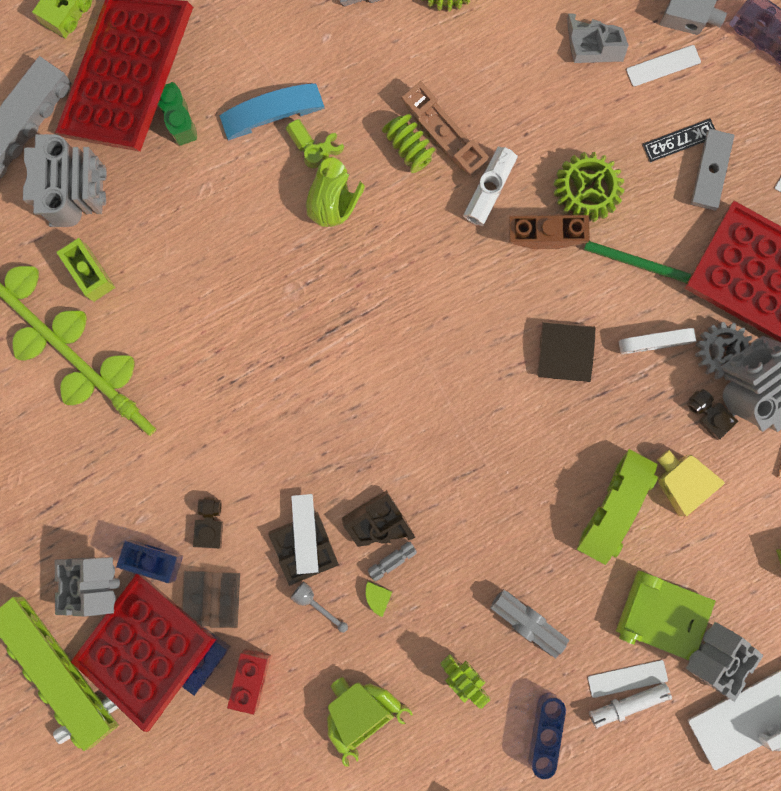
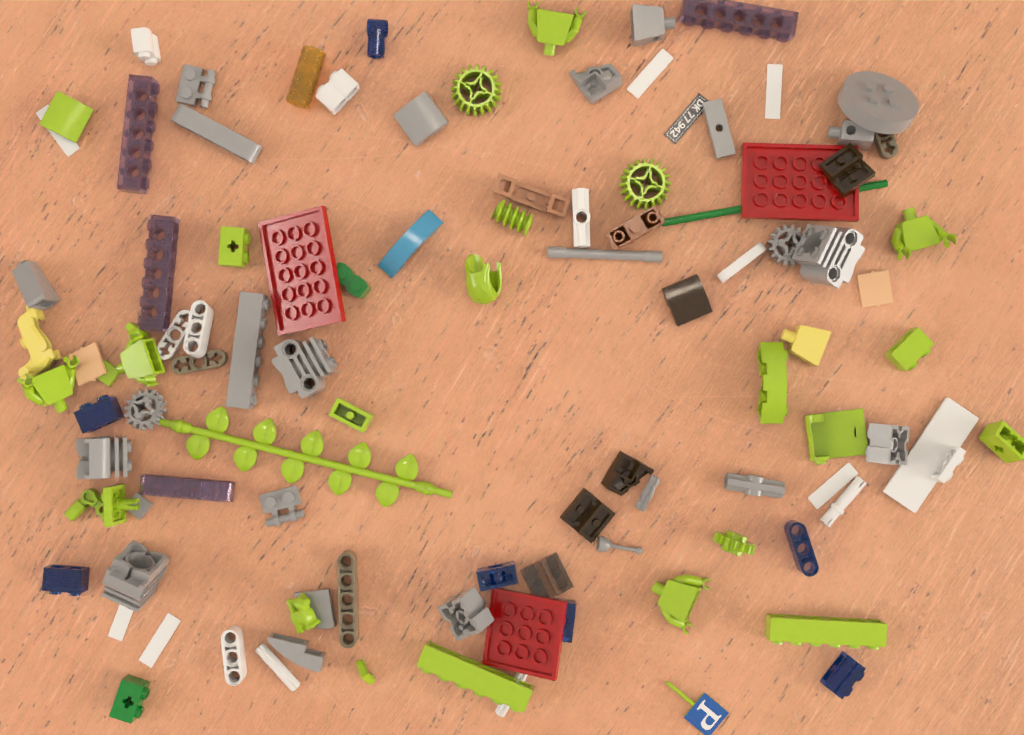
camera: 30 degrees left, 5 degrees up
dark brown plate [193,496,223,549] -> none
red brick [227,649,271,715] -> none
lime bar [286,119,344,168] -> none
white sticker [291,494,318,574] -> none
lime tile [366,581,392,617] -> none
dark brown plate [687,389,739,440] -> none
none -> light grey piece [547,246,663,263]

